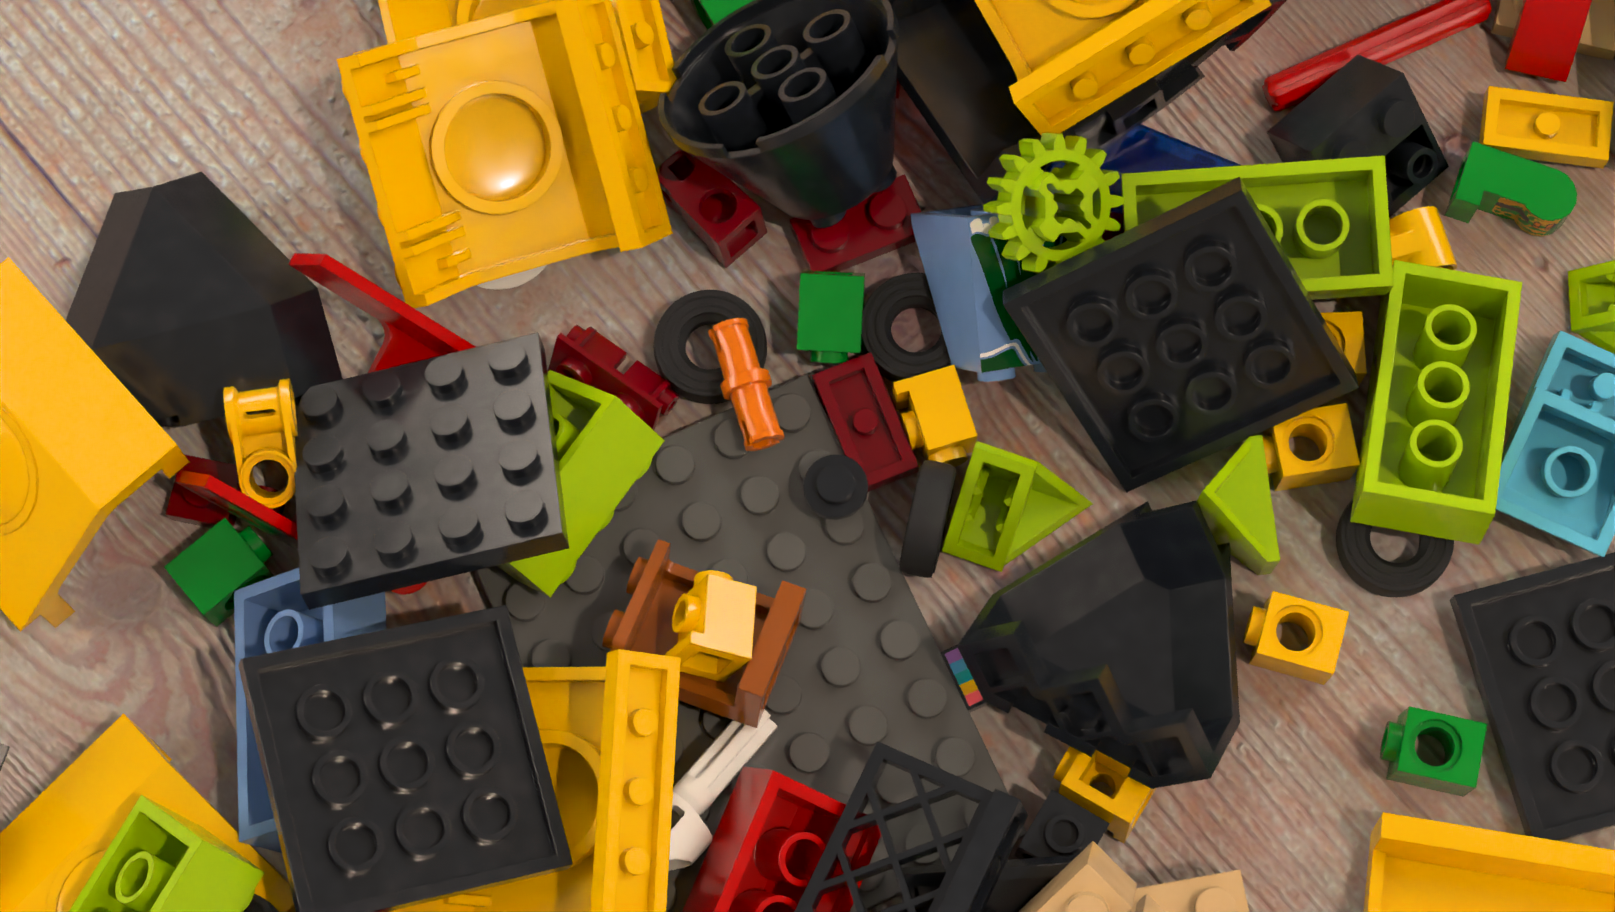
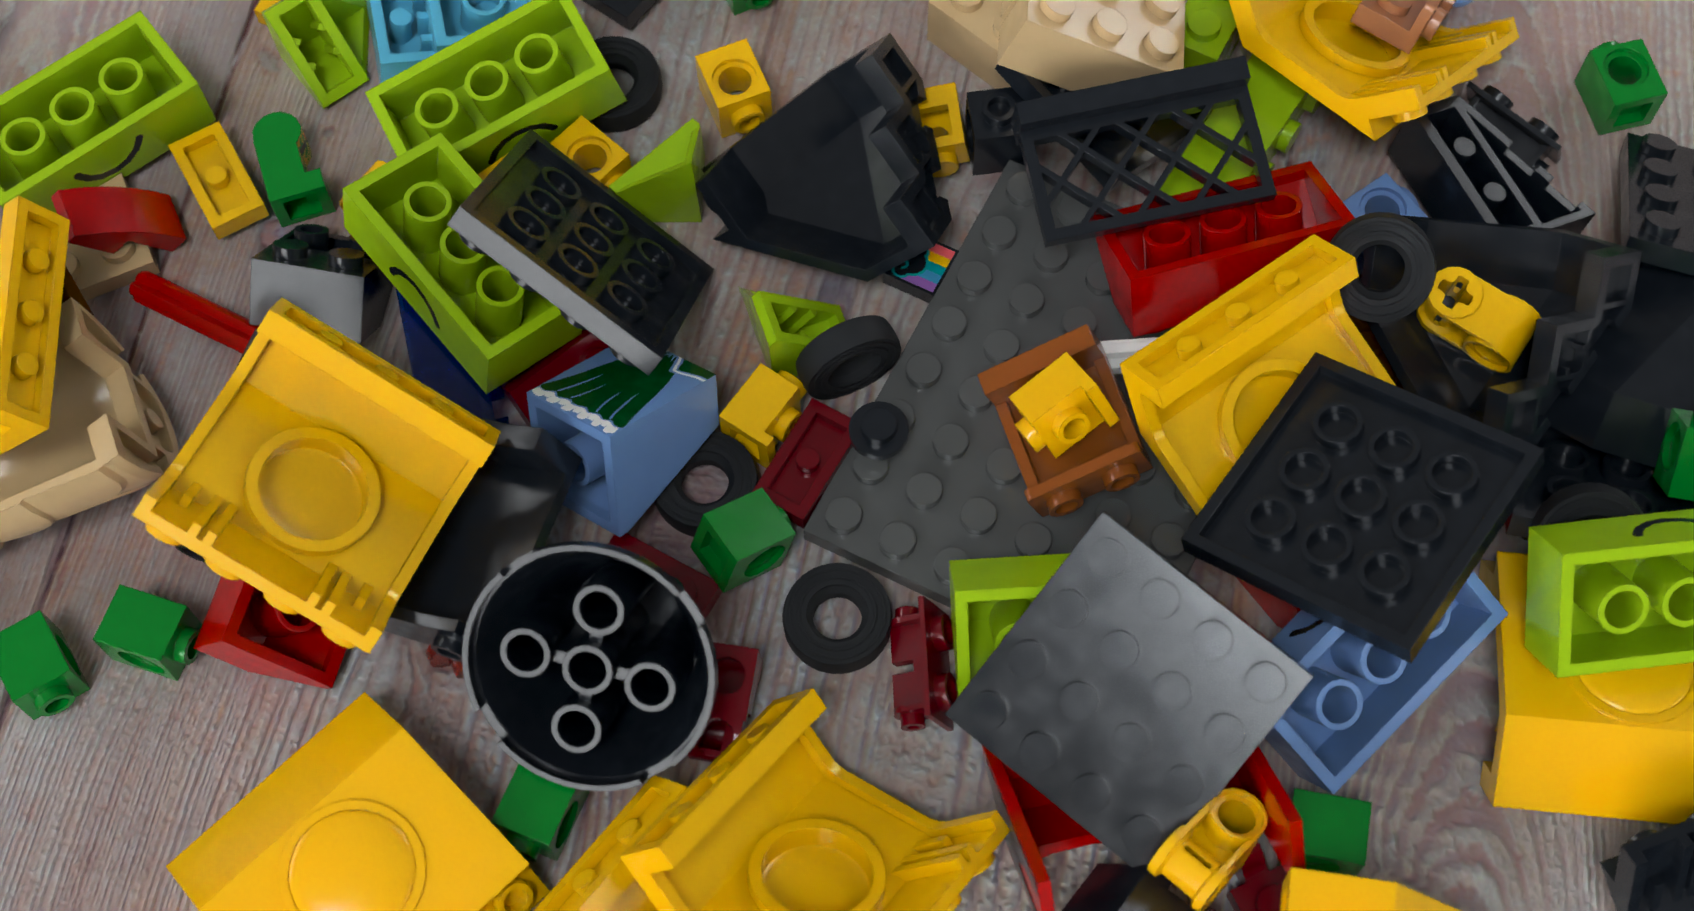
camera: 130 degrees left, 10 degrees down
orange pin [708,318,785,451] -> none
lime gear [983,132,1124,273] -> none

